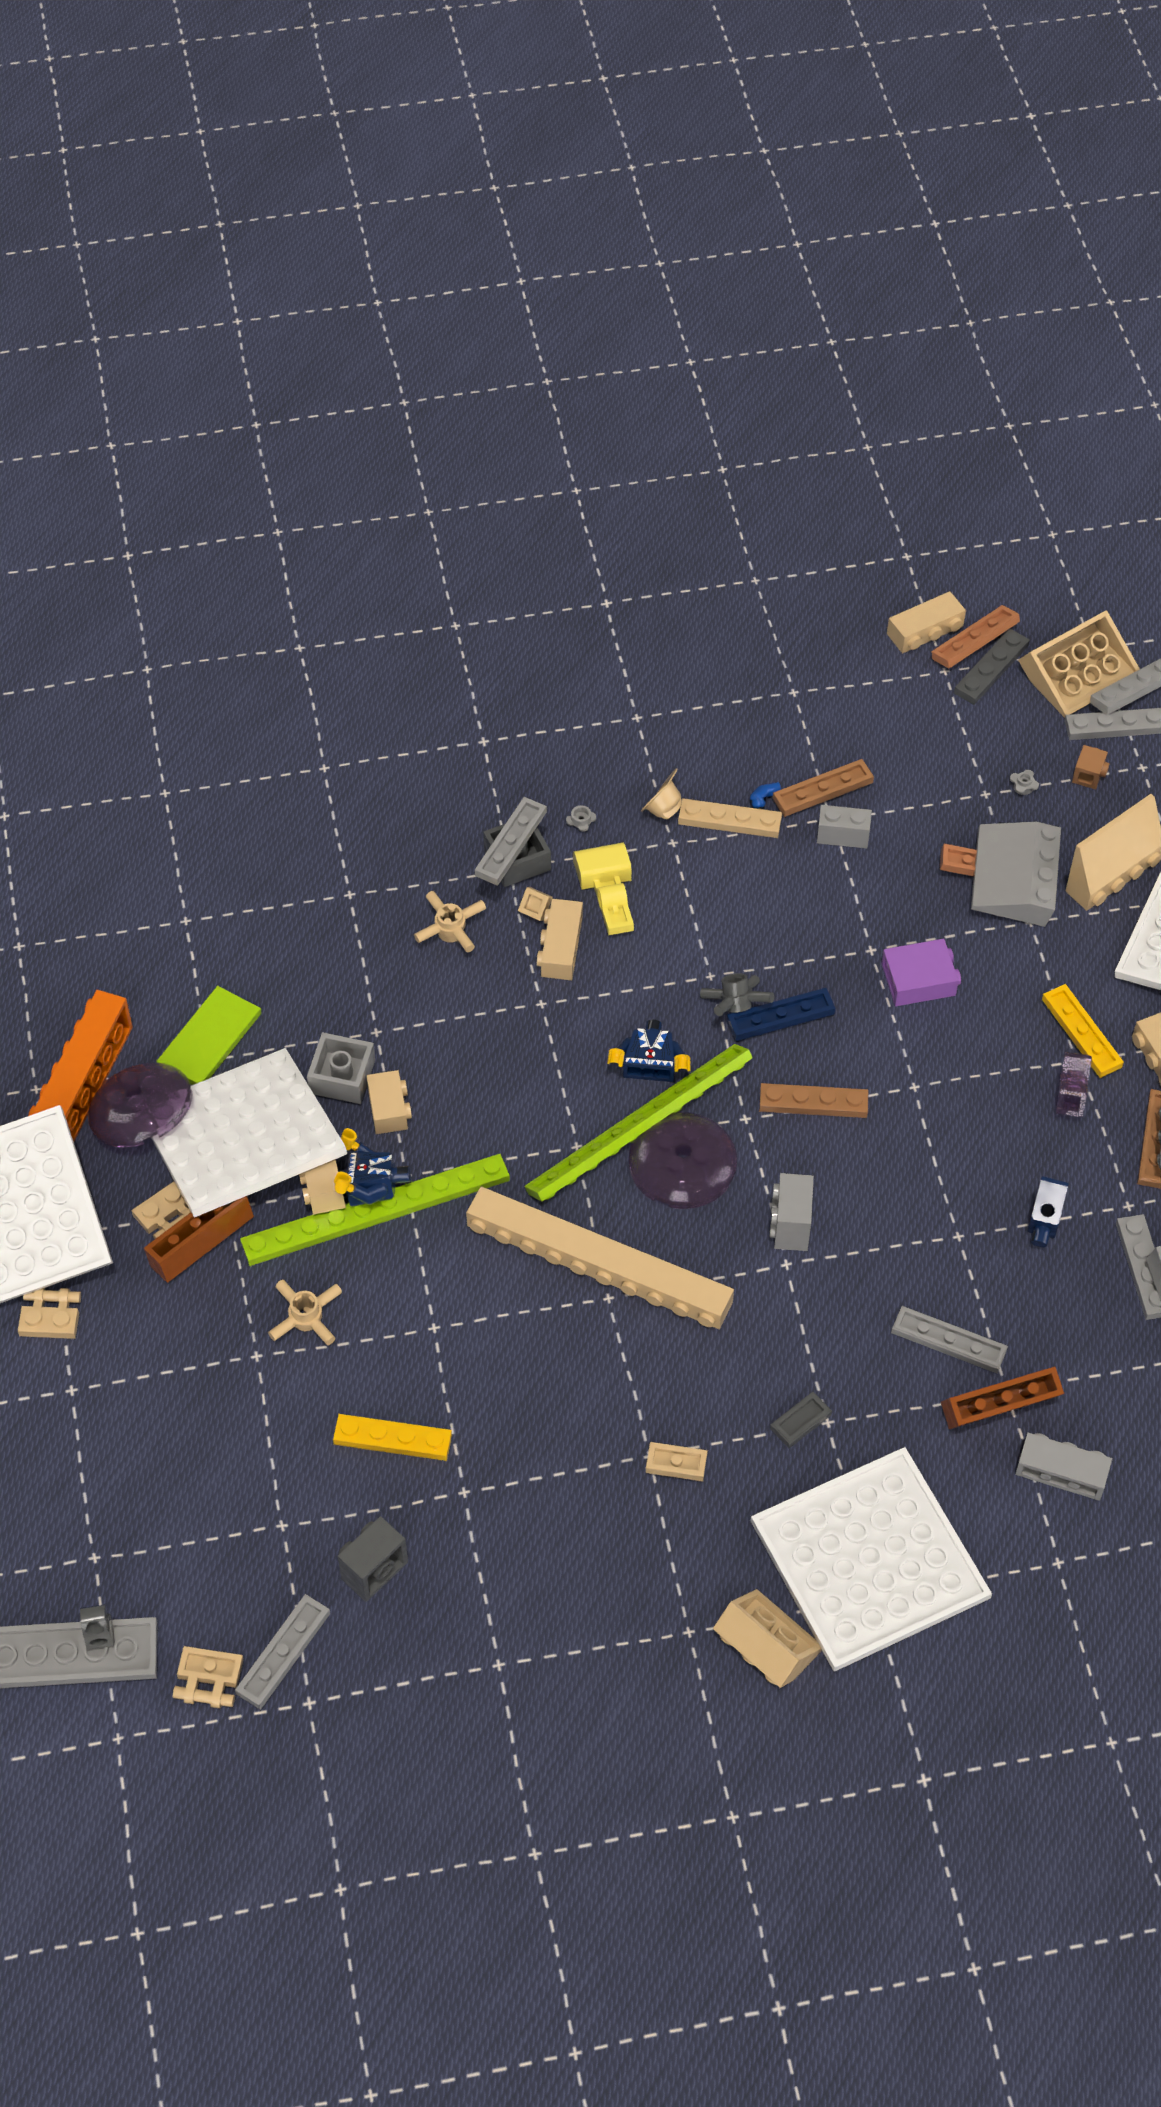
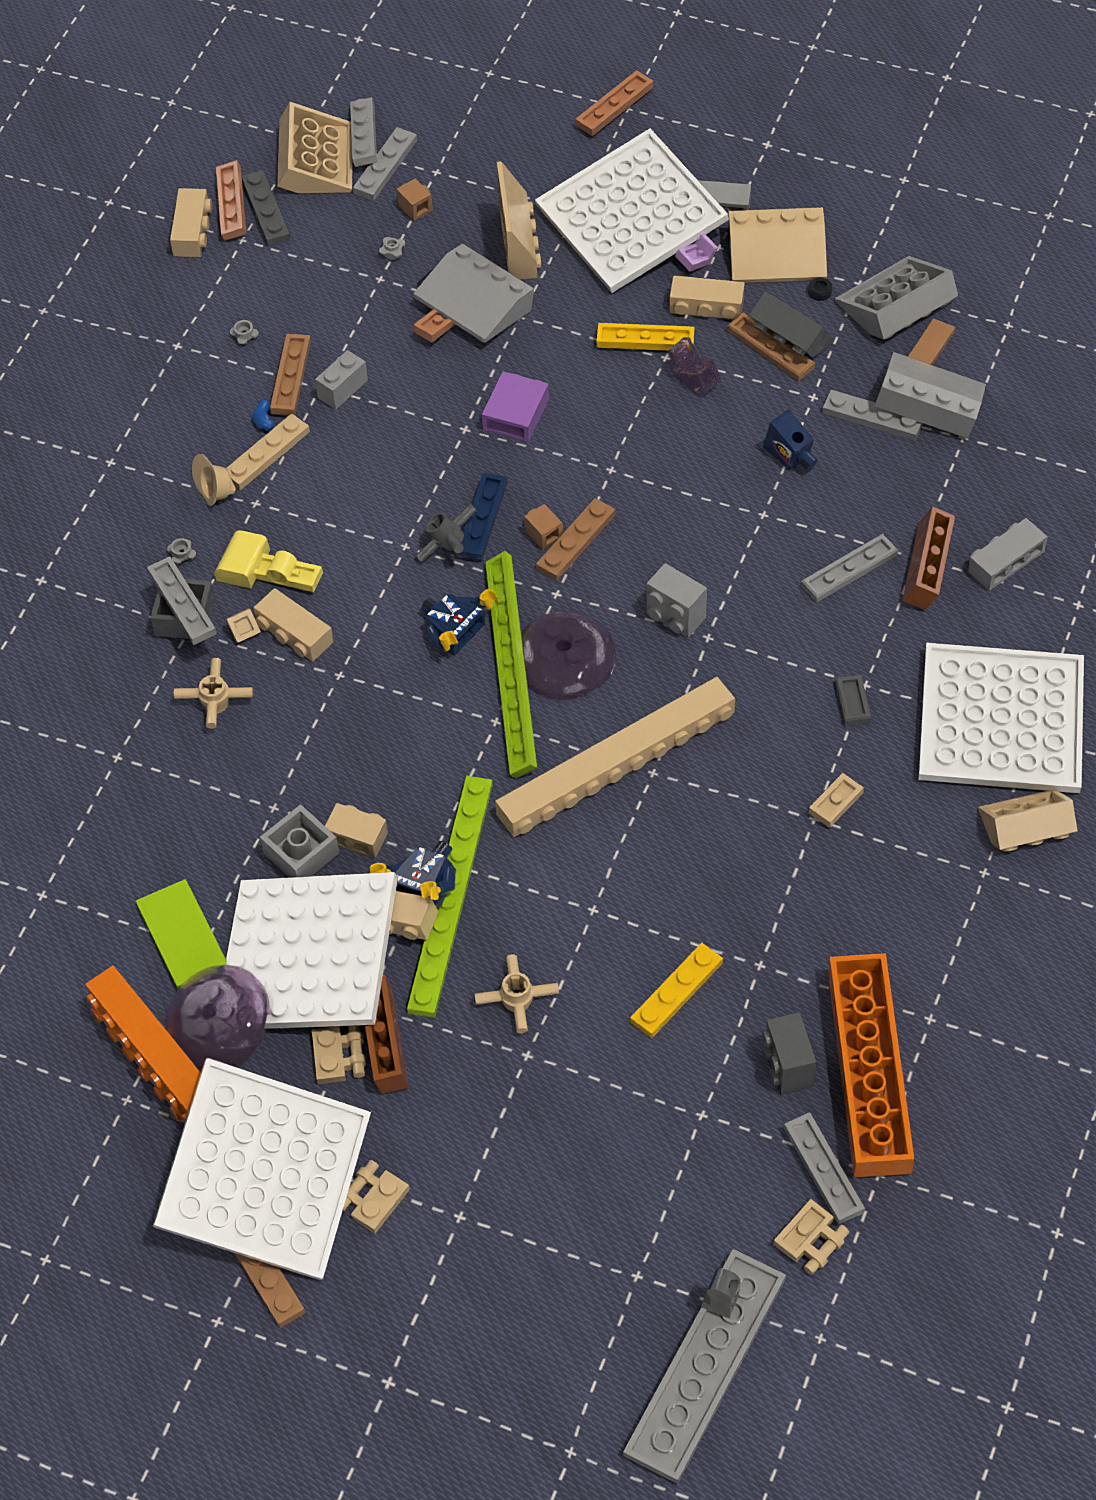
camera: 55 degrees left, 0 degrees up
none -> light grey plate [230,320,258,344]
none -> medium nougat brick [524,504,563,550]
none -> orange brick [828,953,914,1177]

